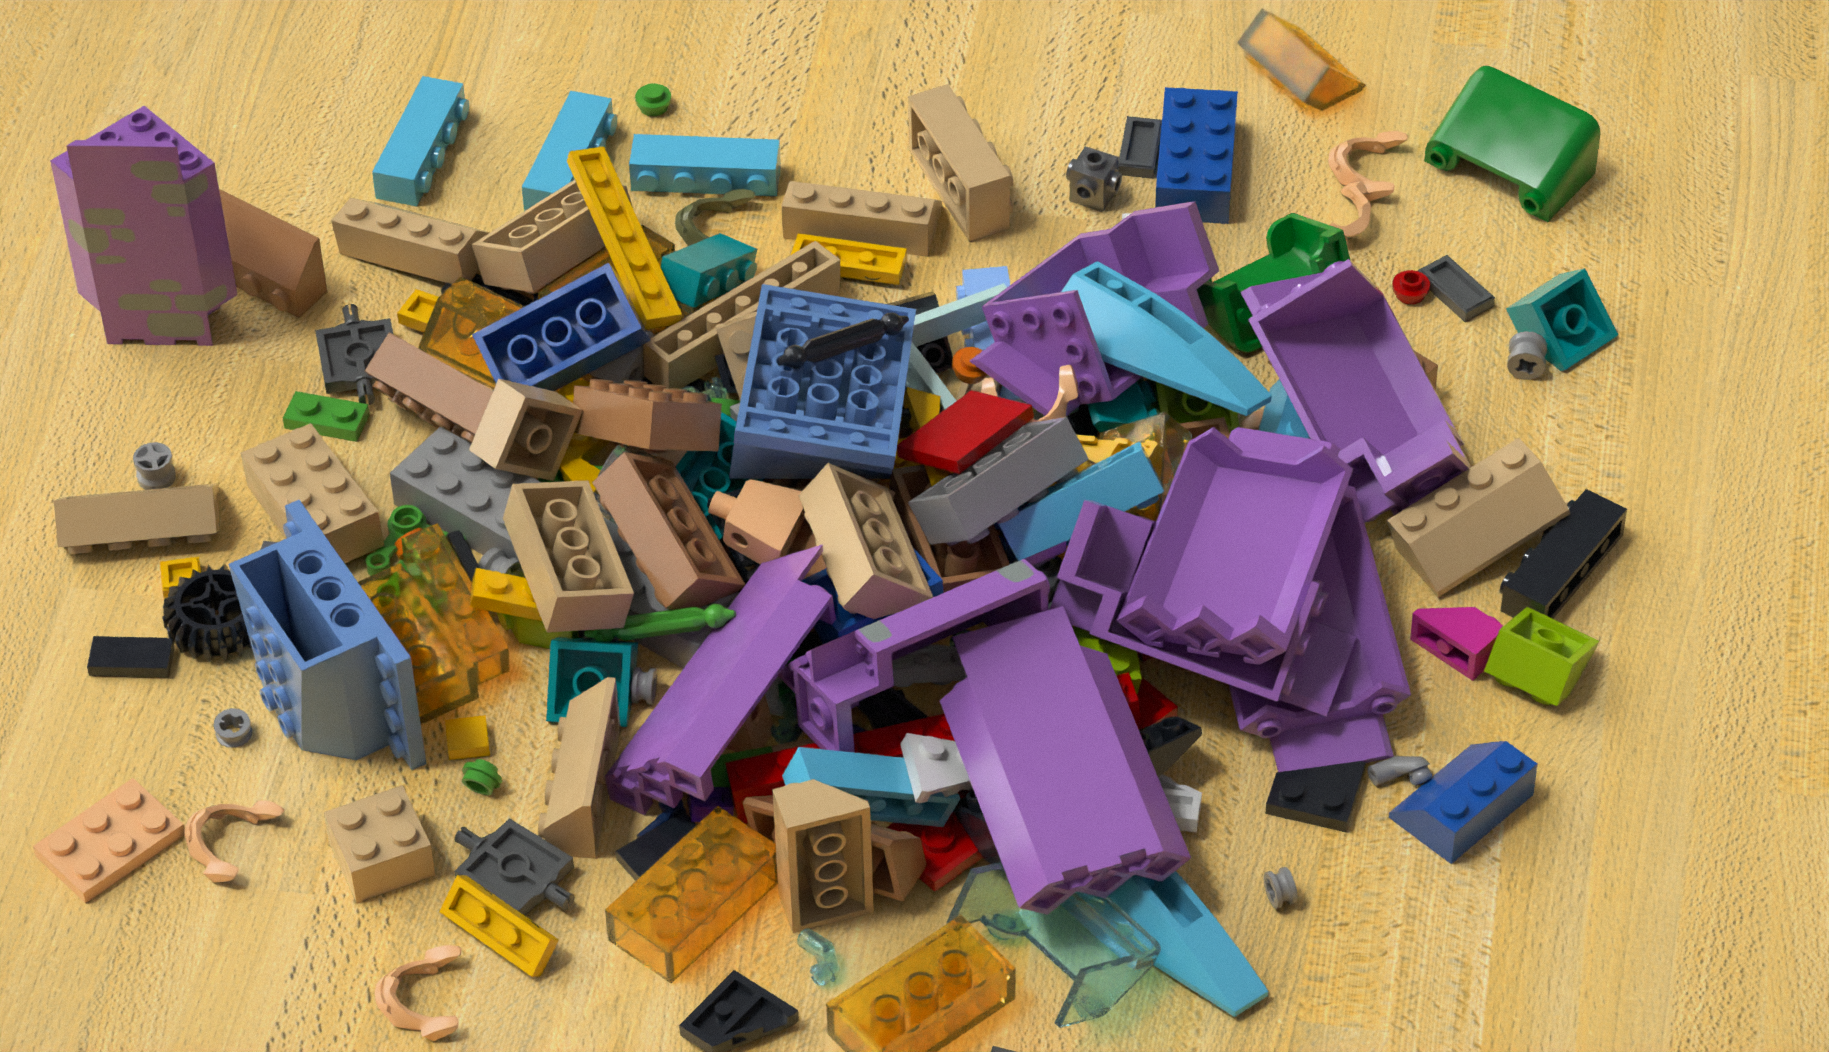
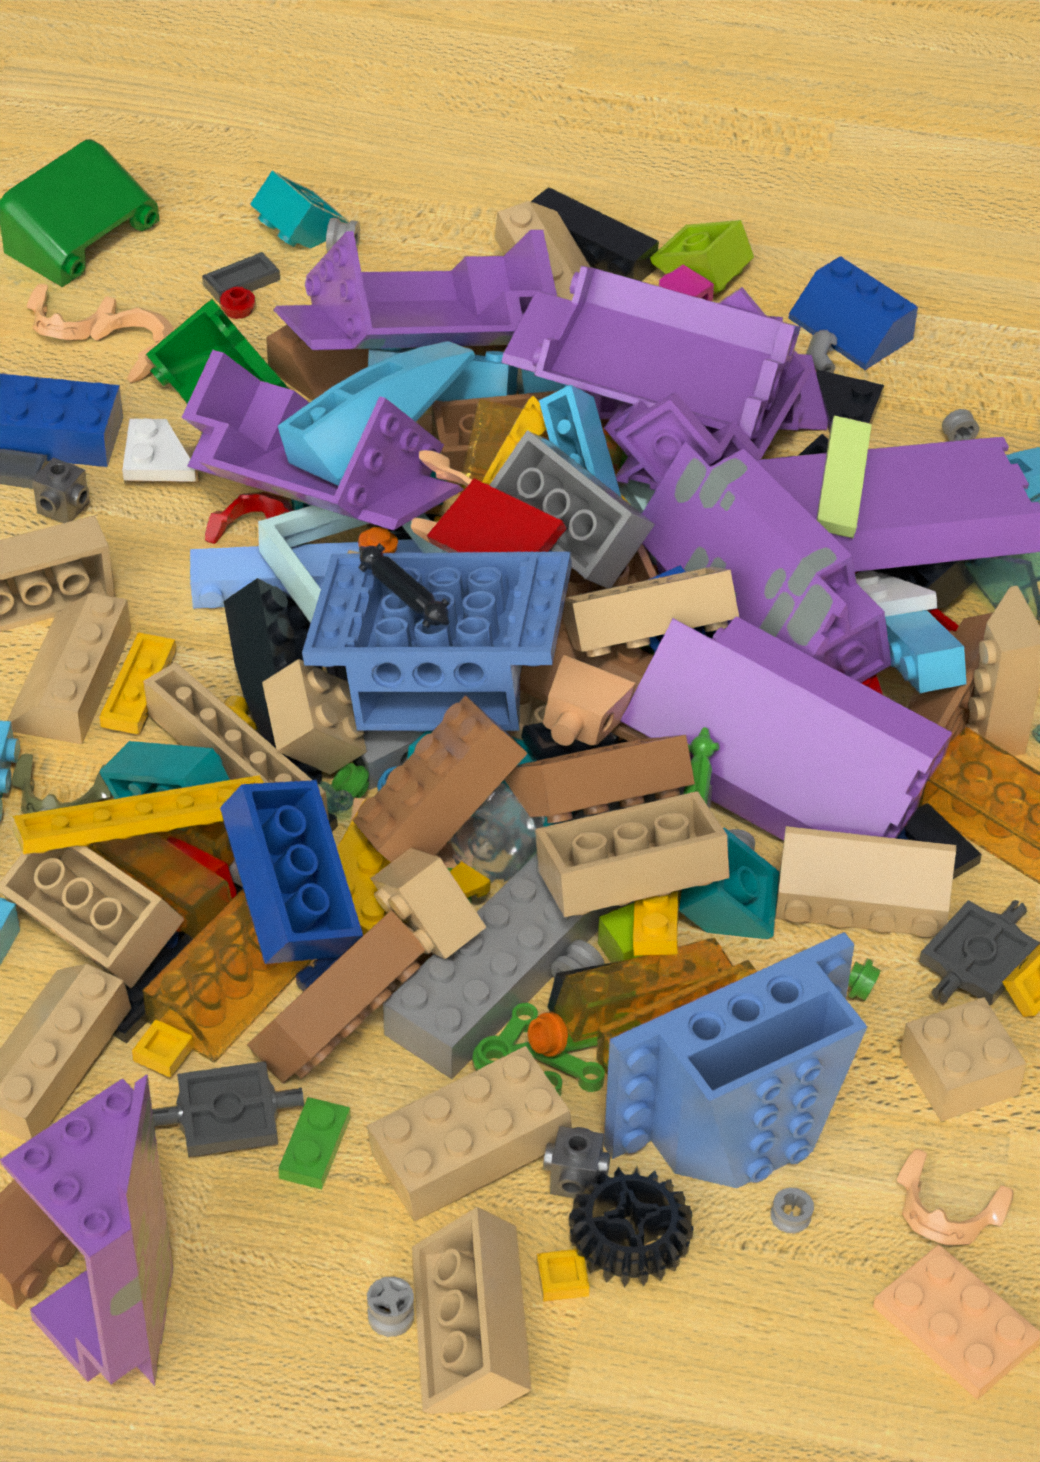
camera: 90 degrees left, 0 degrees up
black tile [87,636,175,678] -> none
none -> yellowish green tile [816,416,872,538]

